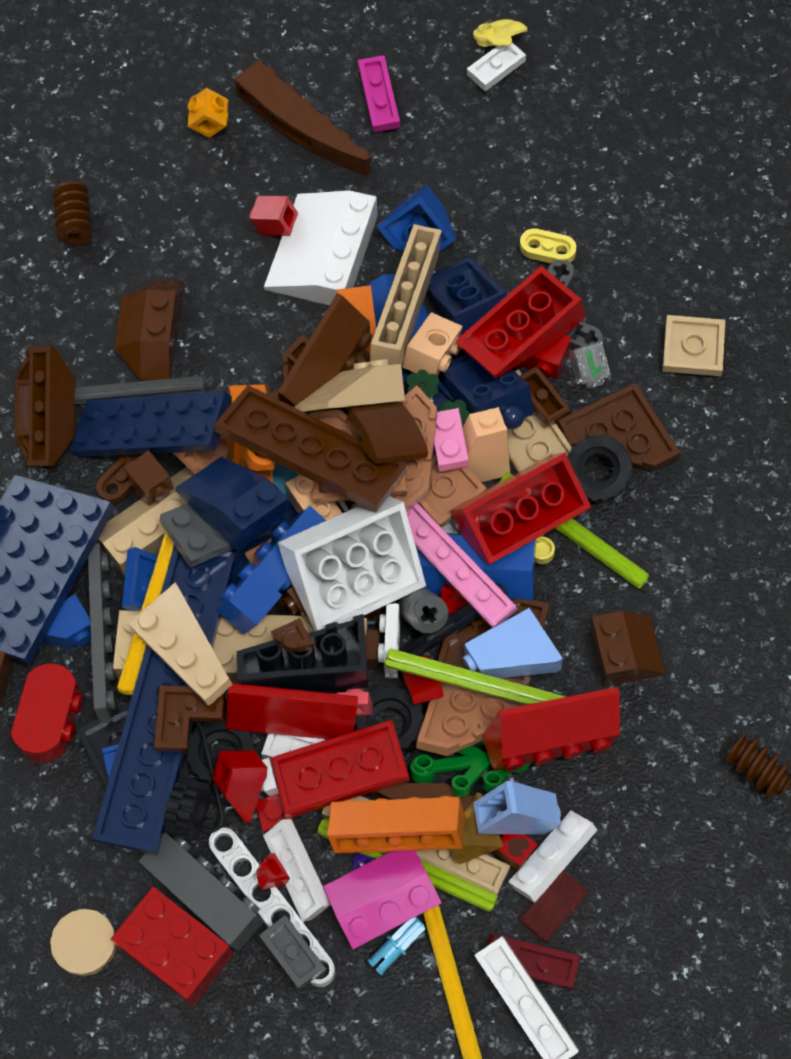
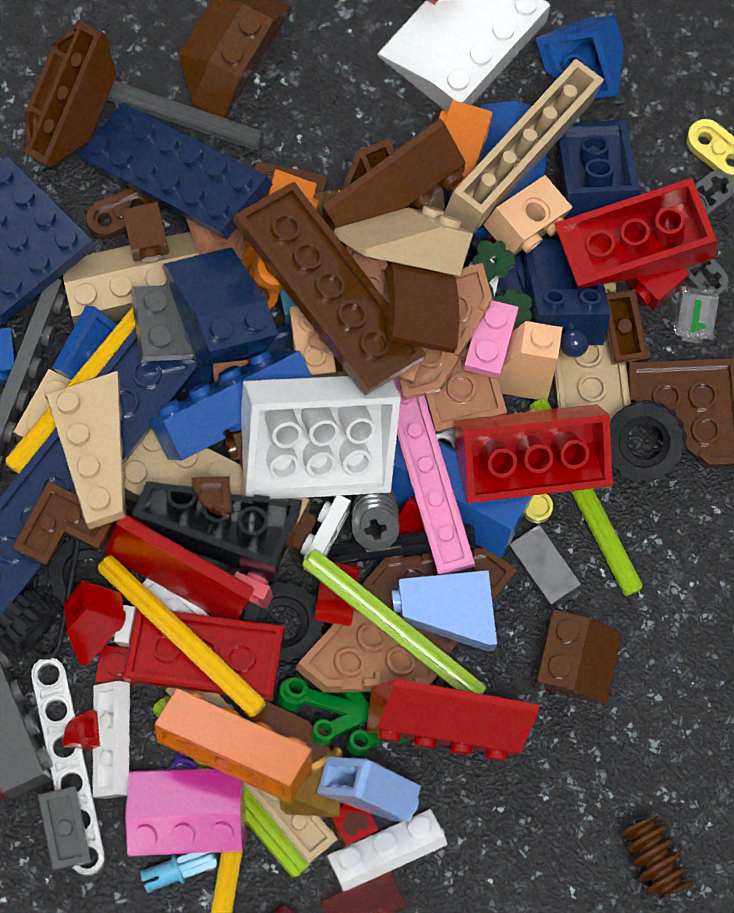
camera: 15 degrees right, 10 degrees up
none -> yellow axle [98,555,265,717]
none -> flat silver tile [509,525,581,607]

